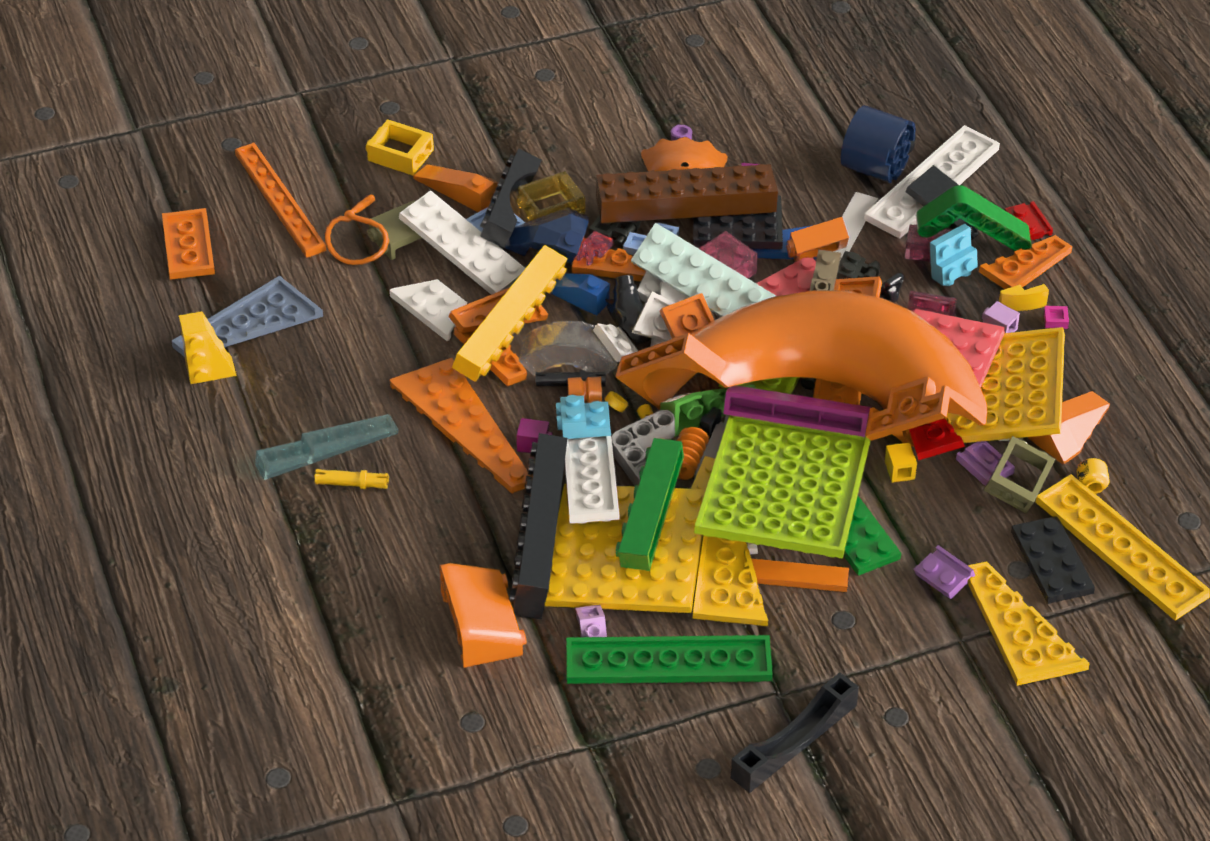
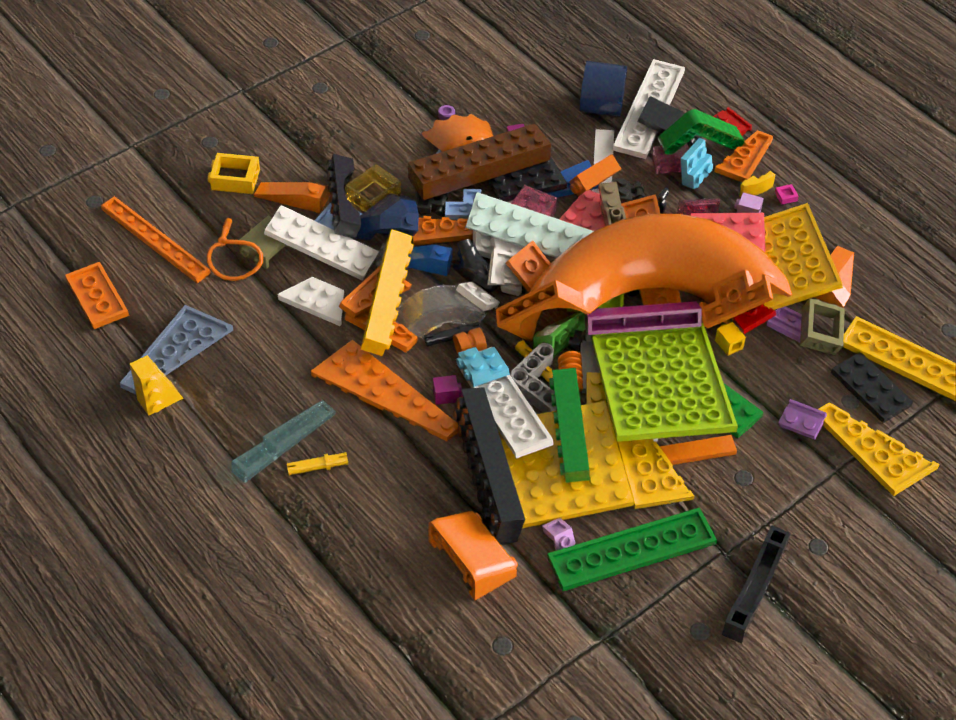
camera: 20 degrees left, 5 degrees up
clear pink plate [576,231,613,266] -> none
yellow tile [604,391,628,413] -> none
yellow head [1076,458,1109,494] -> none

